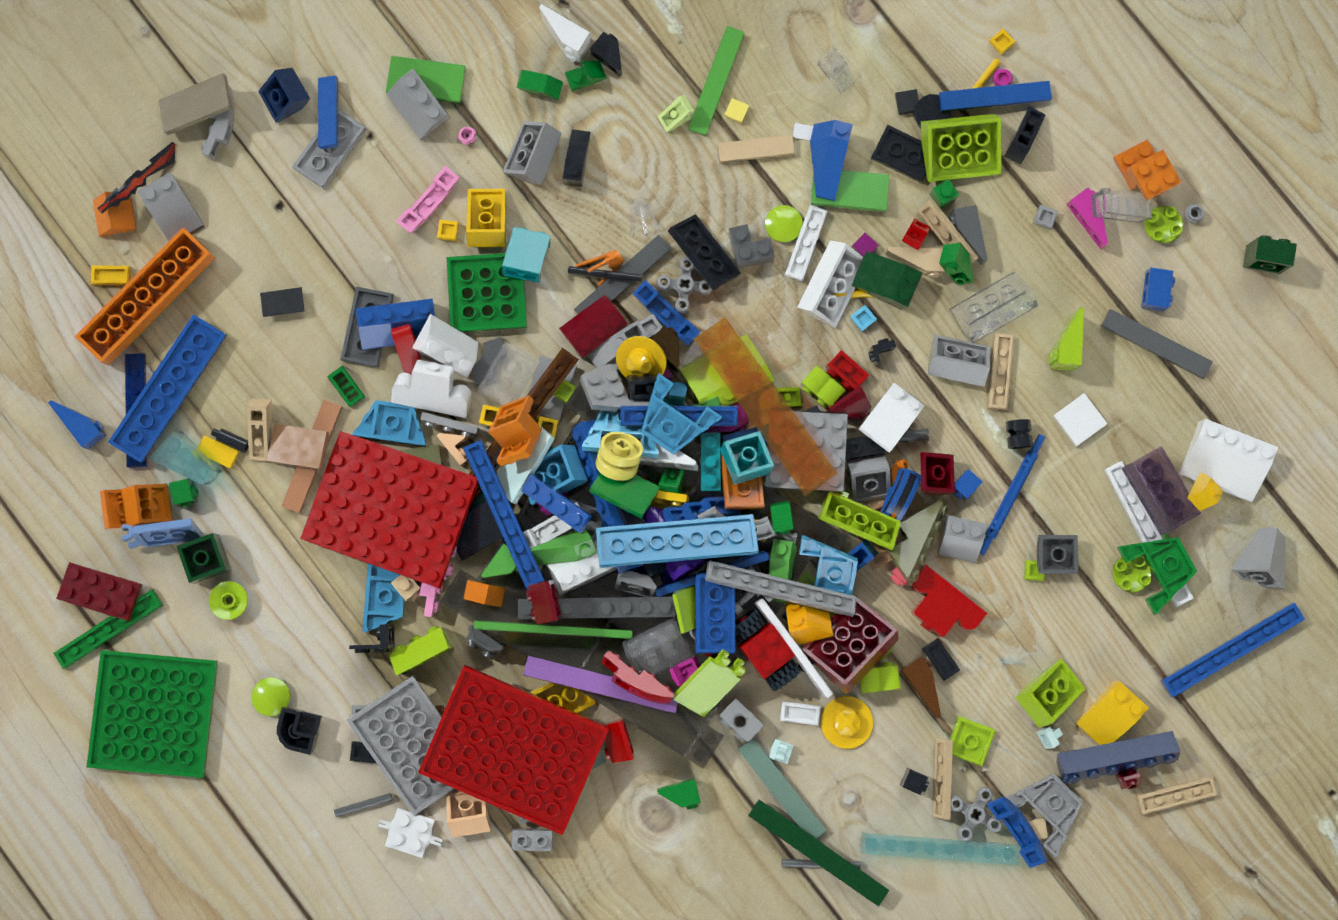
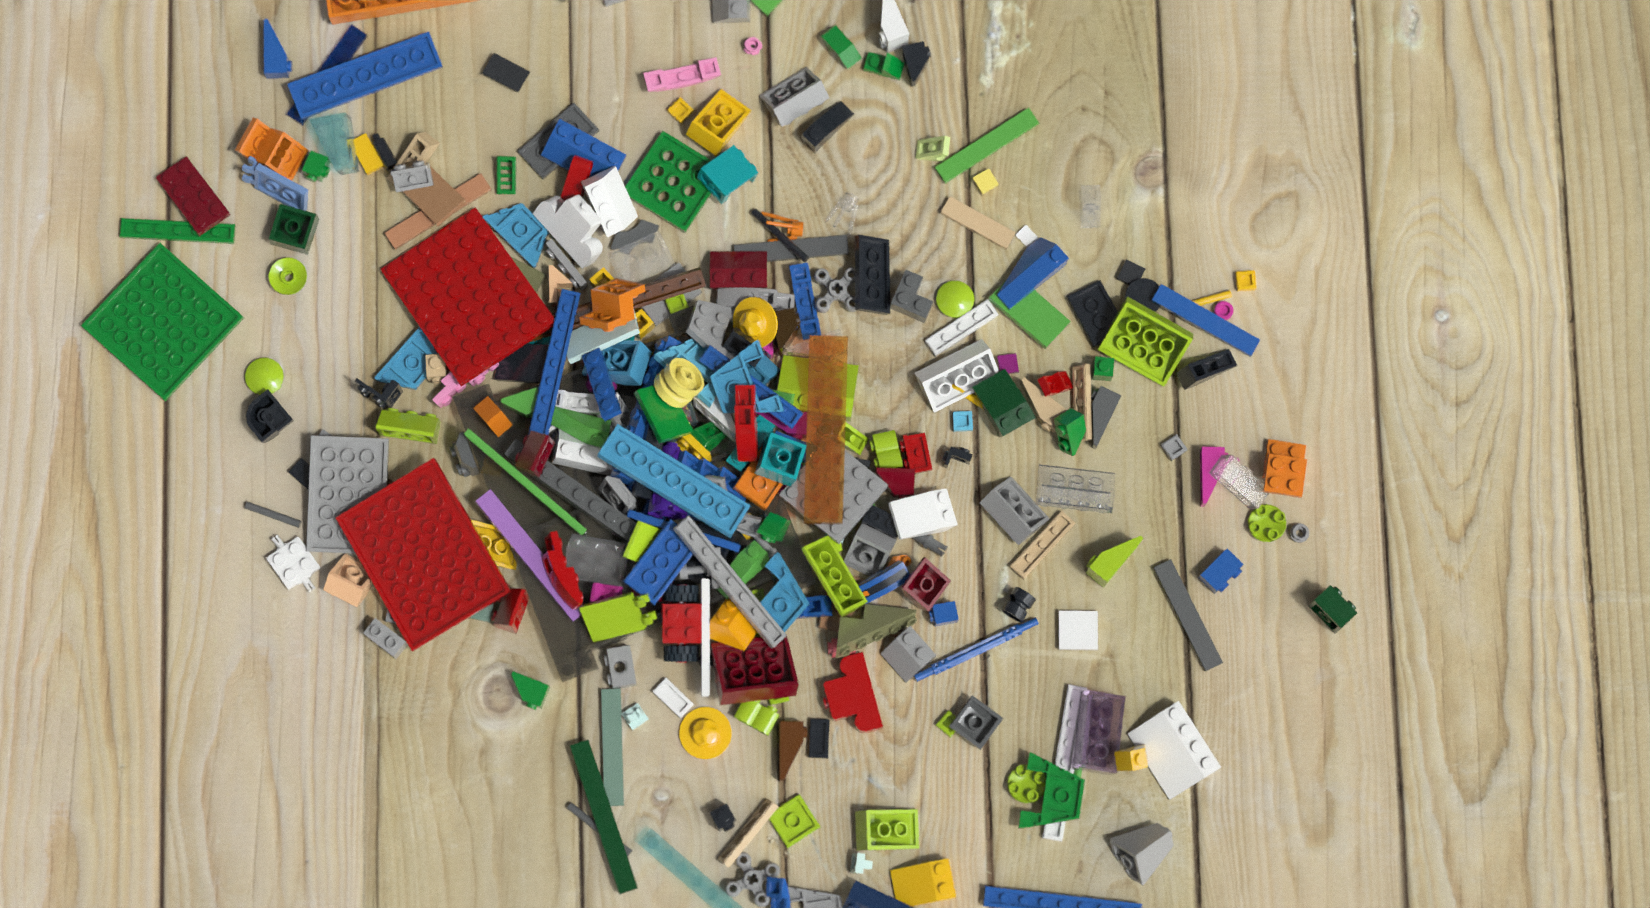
camera: 30 degrees right, 5 degrees down
none -> light grey bracket [390,160,434,192]
none -> red slope [735,384,758,462]

